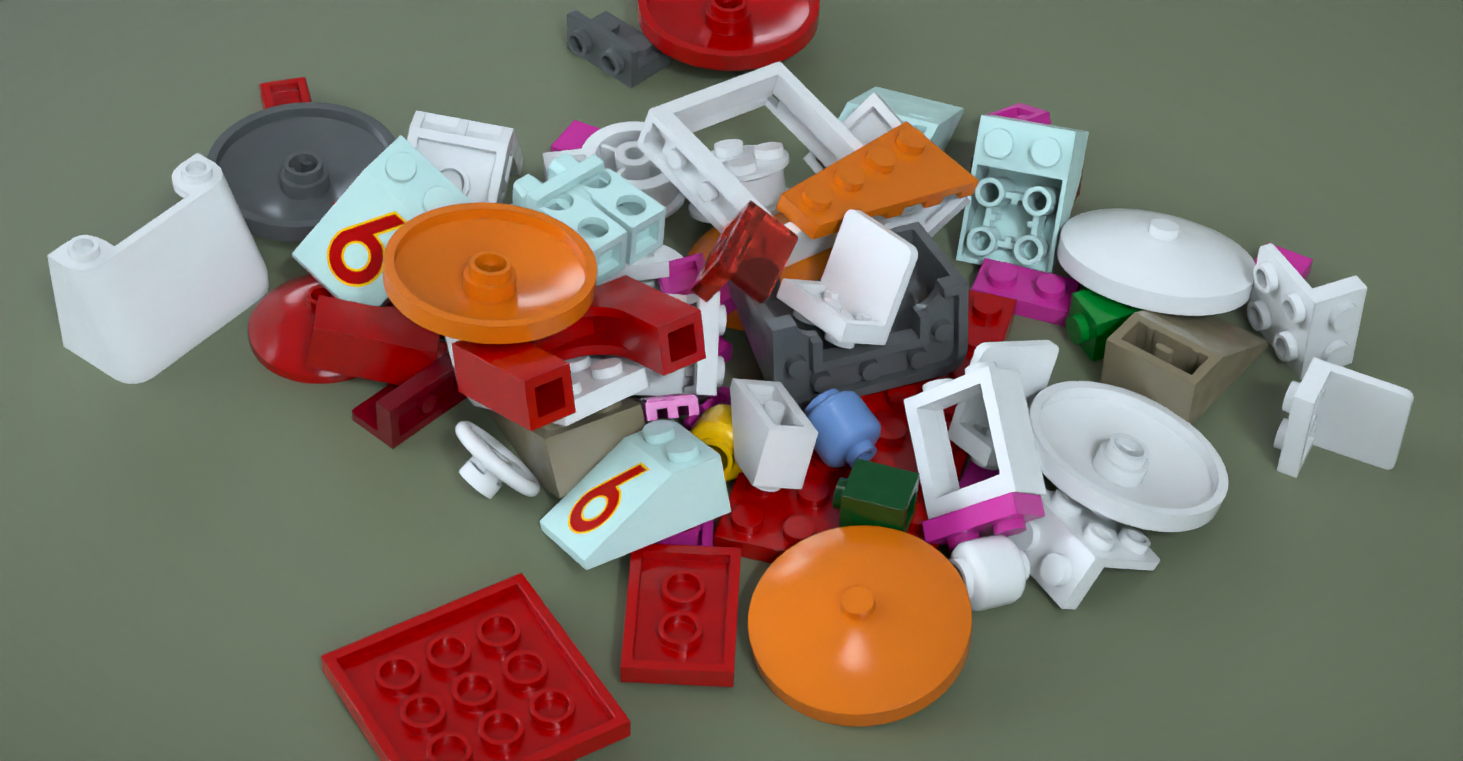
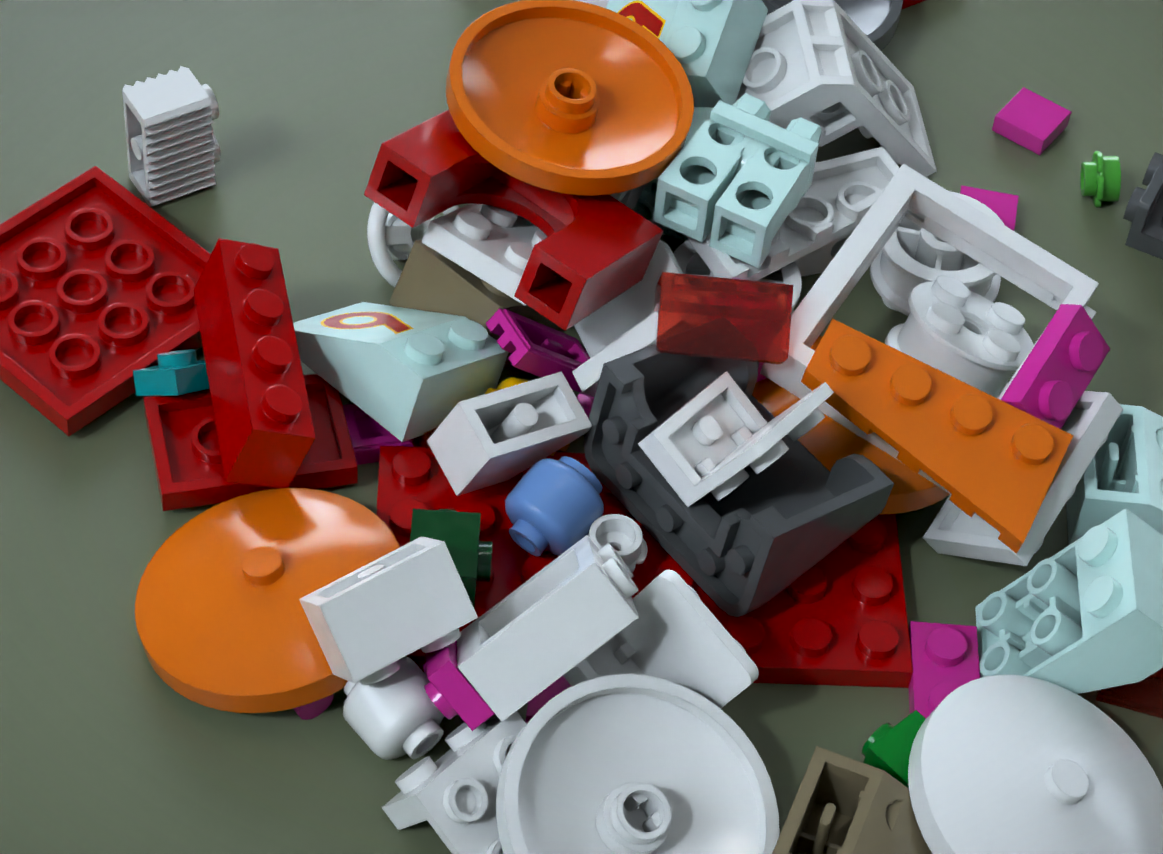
camera: 70 degrees right, 5 degrees up
none -> white brick [122,66,221,207]
none -> teal plate [133,349,210,396]
none -> red brick [193,238,316,488]
none -> white brick [299,536,478,685]
none -> white plate [588,514,648,572]
none -> dark pink tile [992,87,1071,155]
none -> dark pink plate [1001,304,1110,429]
none -> bright green plate [1080,151,1121,207]

